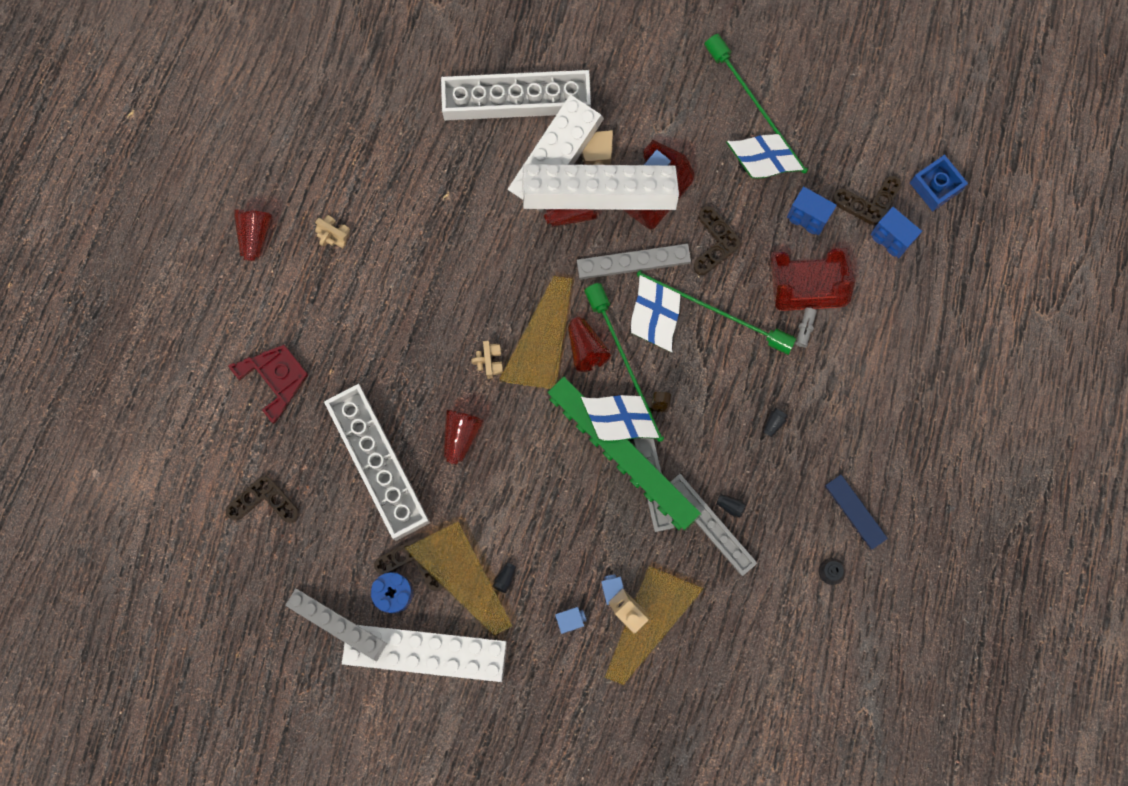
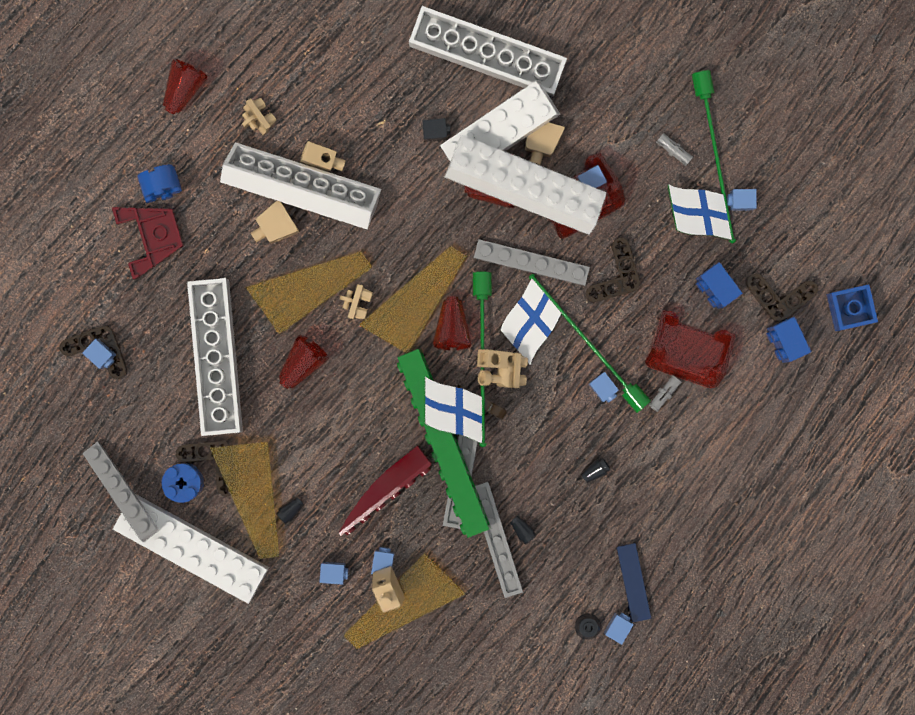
camera: 20 degrees right, 10 degrees up
none -> medium blue brick [83,339,116,369]
none -> blue brick [137,164,182,203]
none -> white brick [220,142,381,229]
none -> clear yellow wing [246,252,373,334]
none -> tan torso [251,201,299,244]
none -> tan torso [299,141,345,172]
none -> dark red wedge [339,445,432,536]
none -> black brick [422,118,450,142]
none -> tan hips [477,349,528,388]
none -> medium blue brick [588,372,619,403]
none -> medium blue brick [604,612,633,645]
none -> light grey pin [656,133,693,166]
none -> medium blue brick [727,189,756,211]

